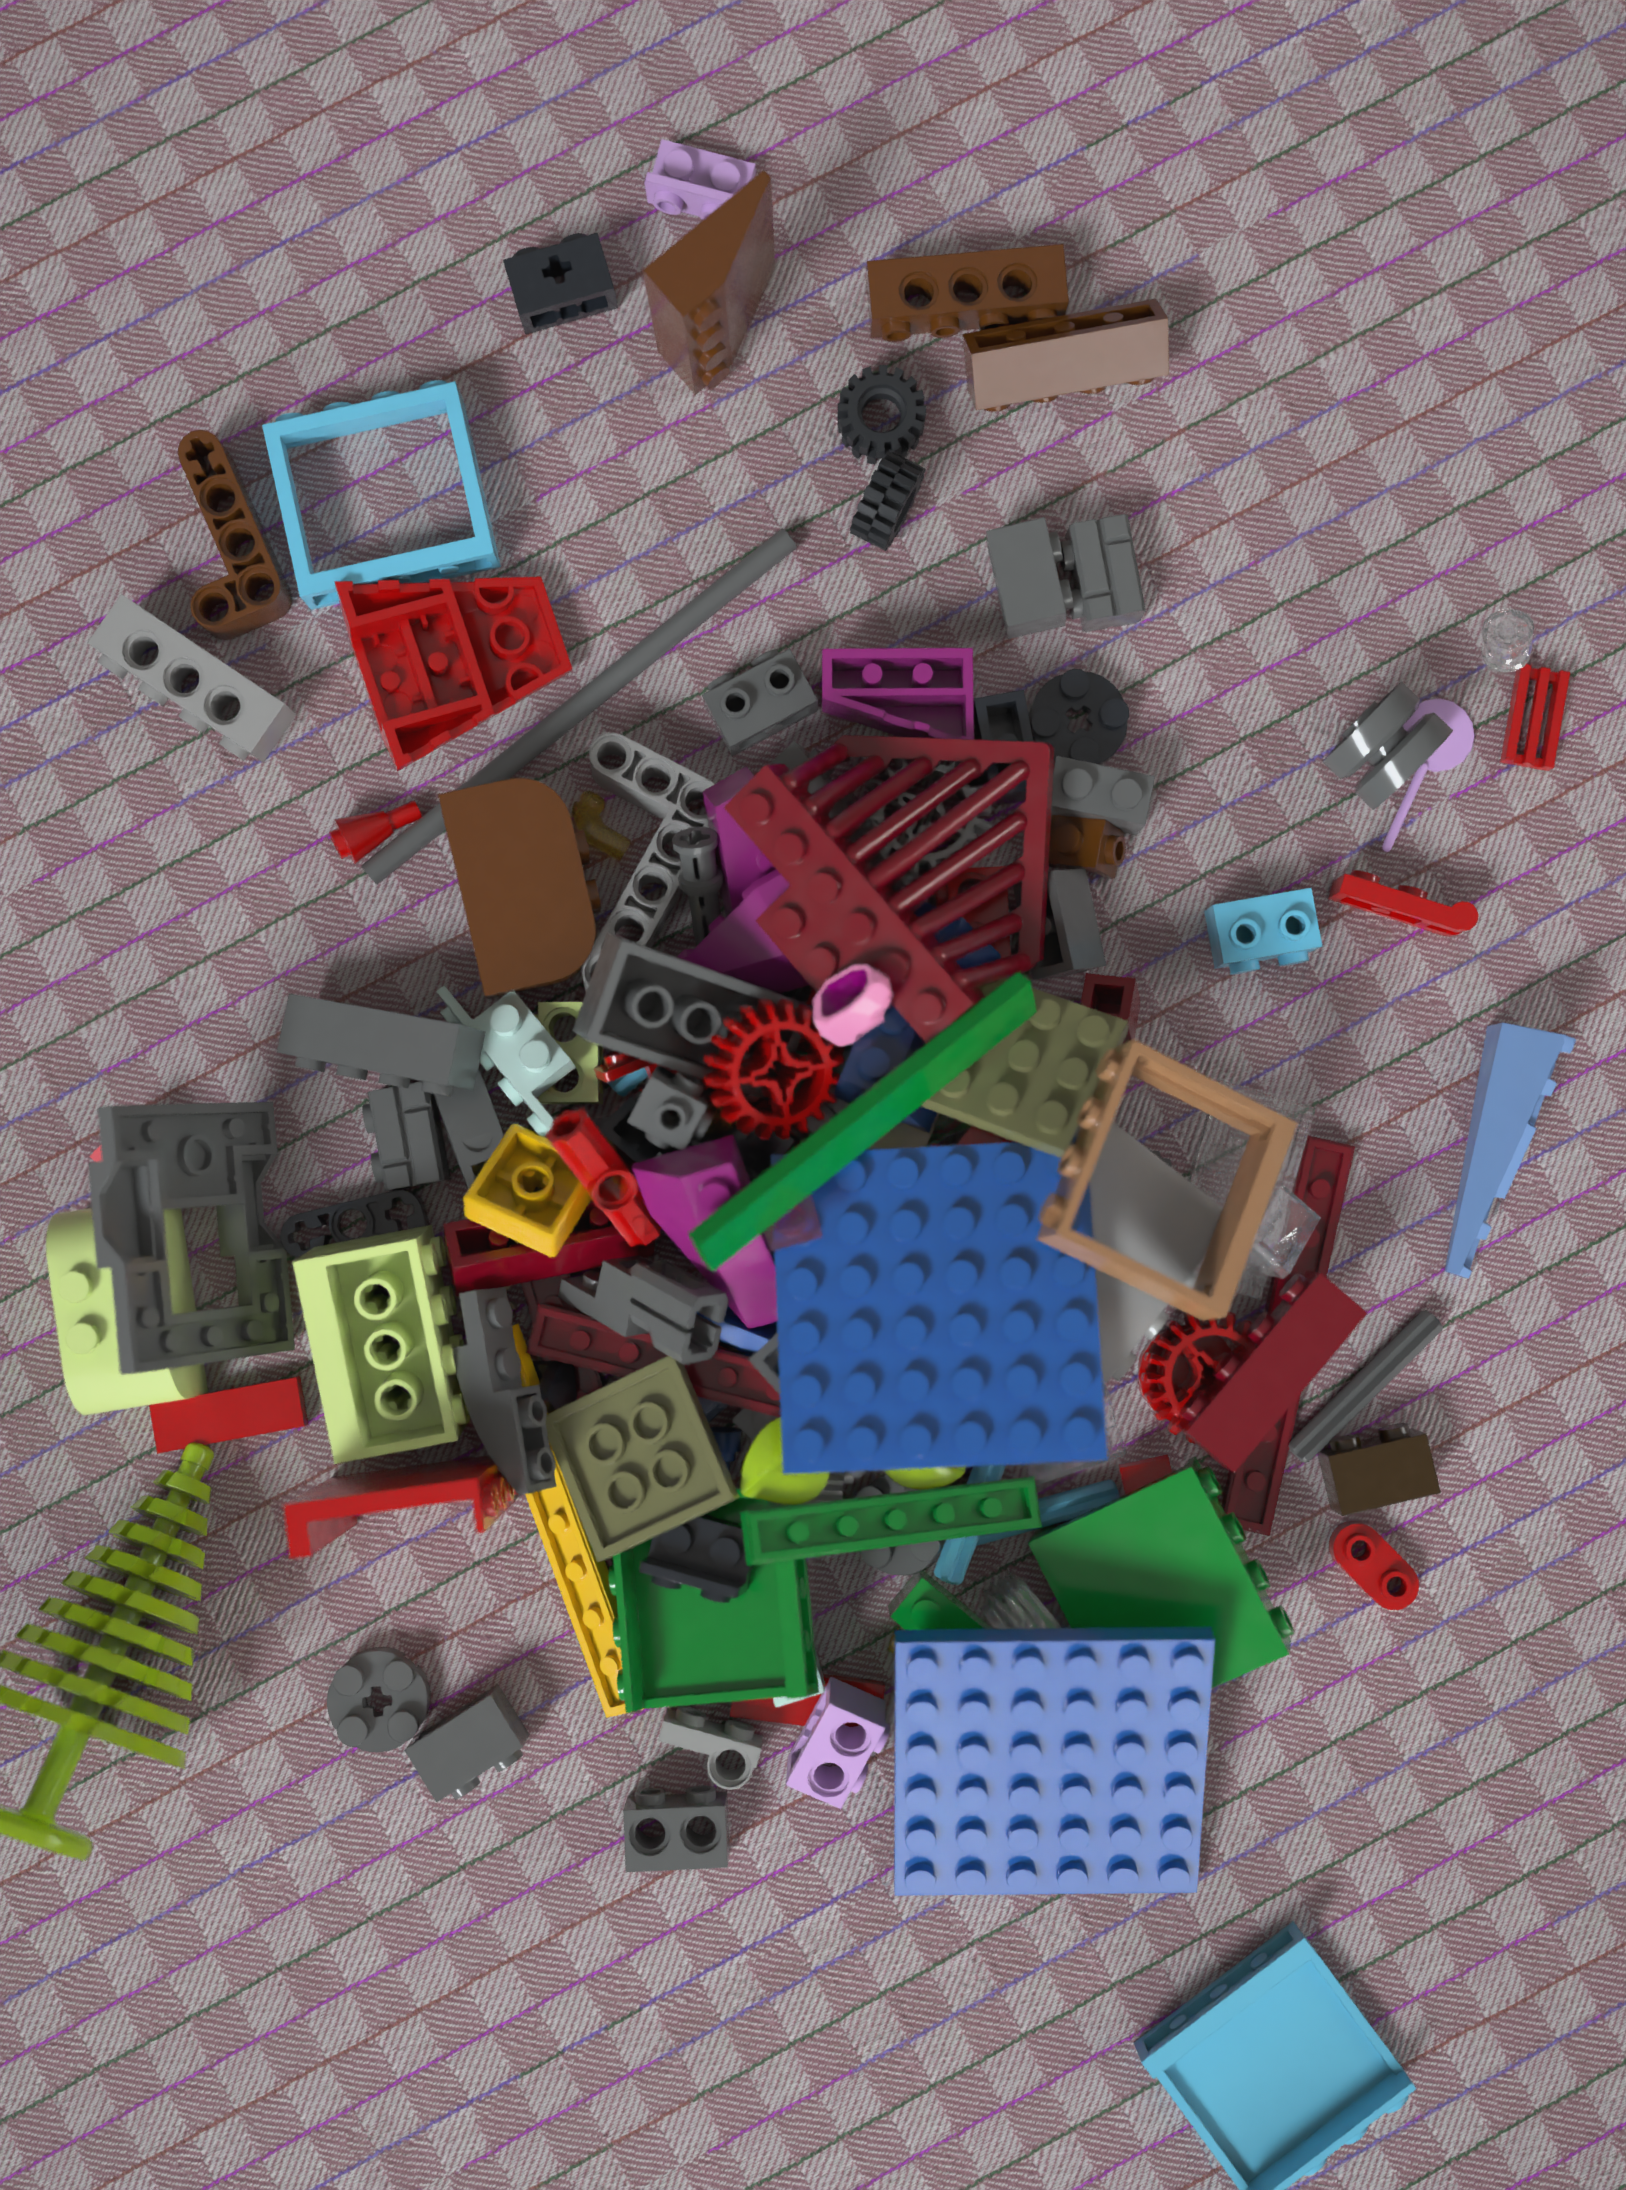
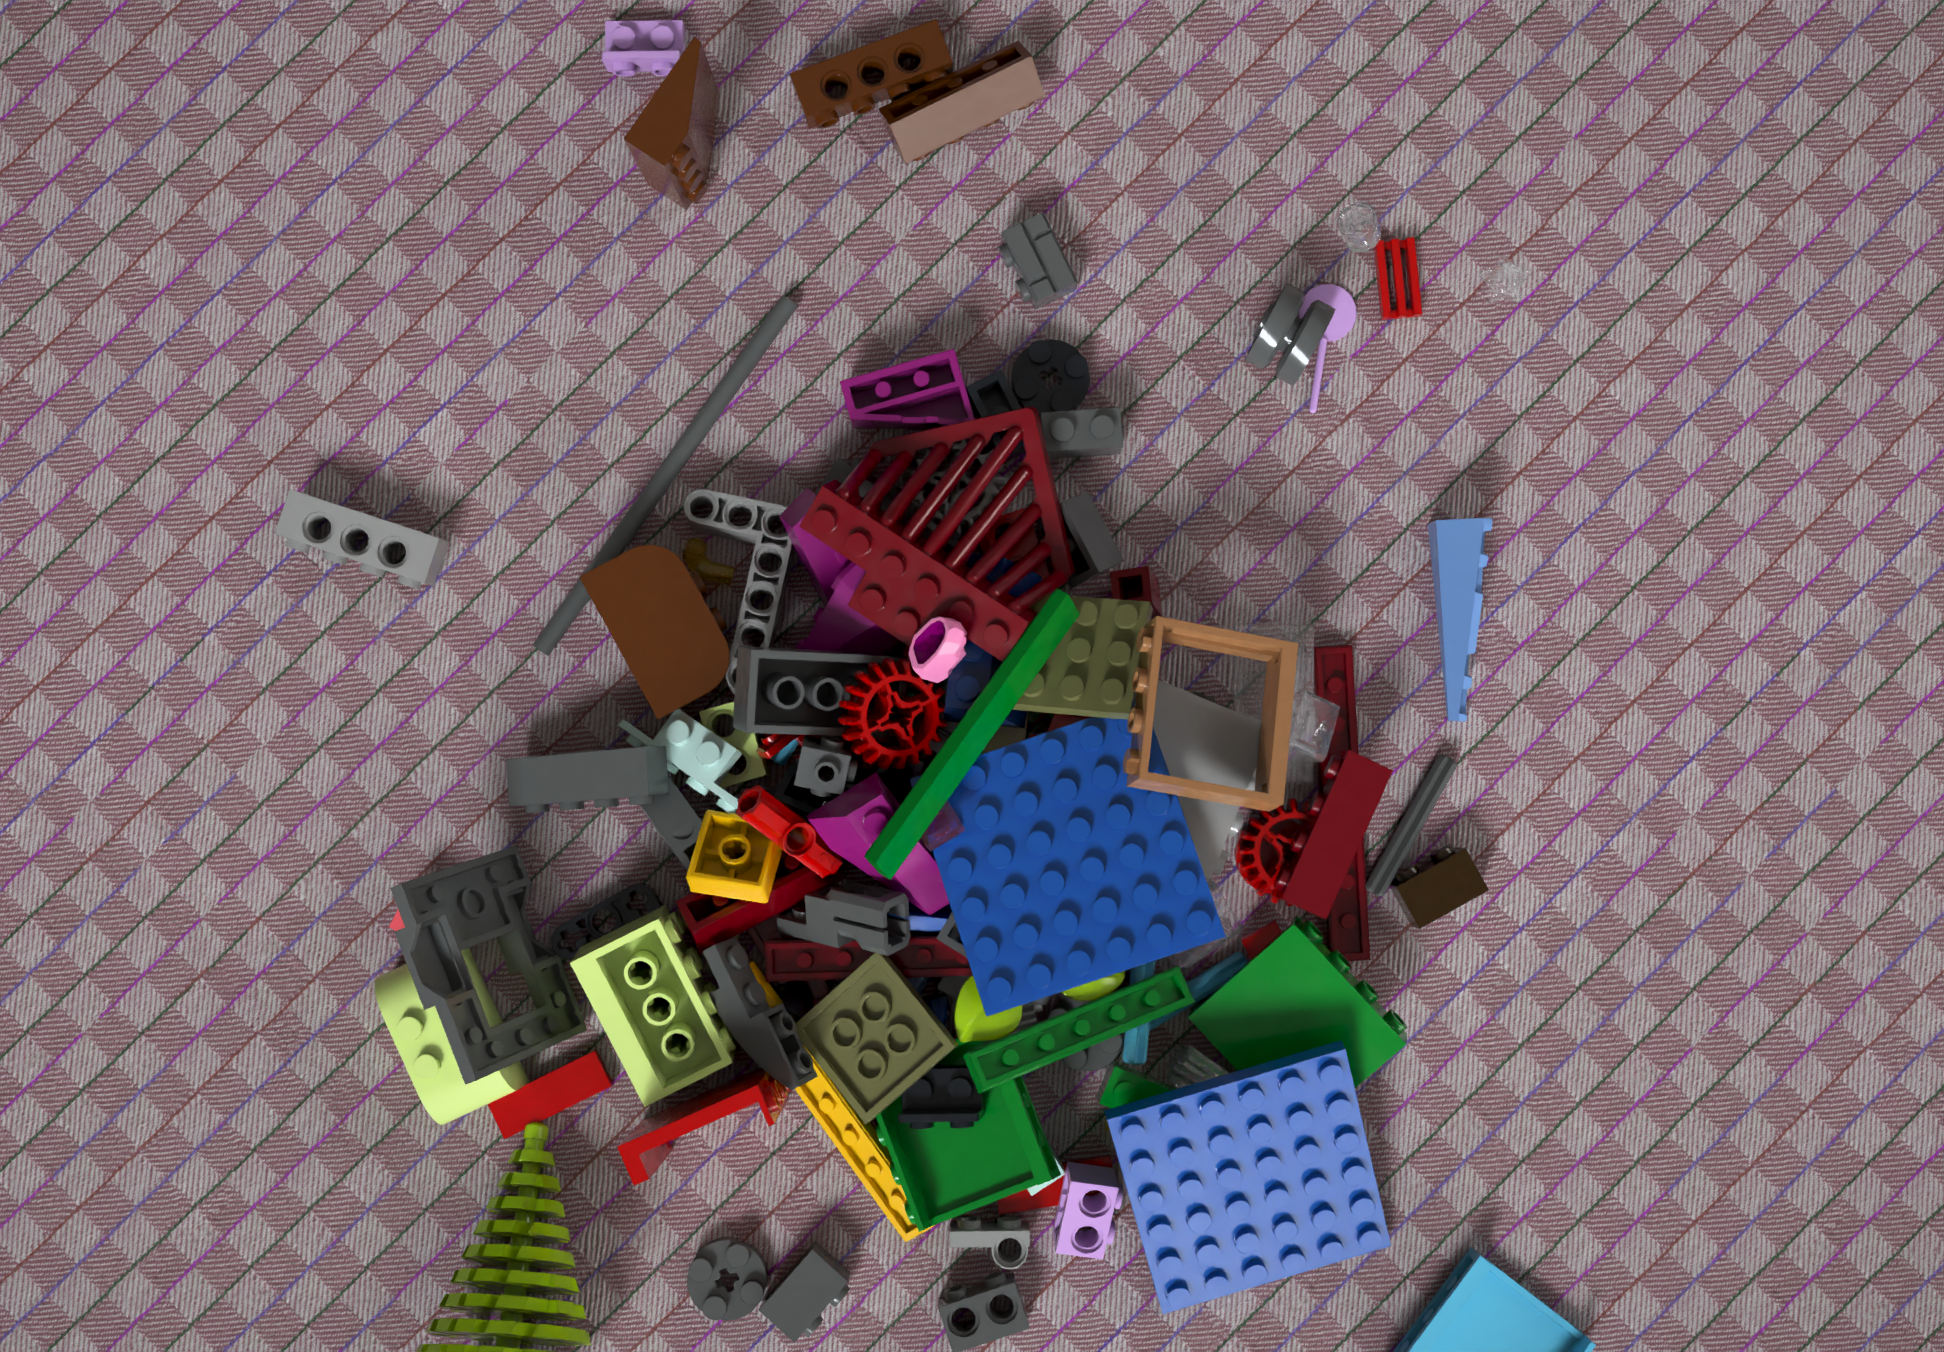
camera: 20 degrees left, 0 degrees up
reddish brown beam [178,430,292,640] -> none
medium azure window [262,380,501,610] -> none
red cone [329,800,422,864] -> none
red wedge [334,577,573,772] -> none
dark grey brick [362,1081,451,1191] -> none
black brick [503,232,618,335] -> none
dark grey pin [672,827,724,946] -> none
dark grey brick [702,648,818,757] -> none
black tyre [837,365,926,465] -> none
black tyre [850,450,926,551] -> none
dark grey brick [986,517,1074,639] -> none
reddish brown bracket [1049,815,1126,879] -> none
medium azure brick [1204,888,1322,975] -> none
red plate [1328,870,1479,937] -> none
red plate [1329,1521,1419,1610] -> none

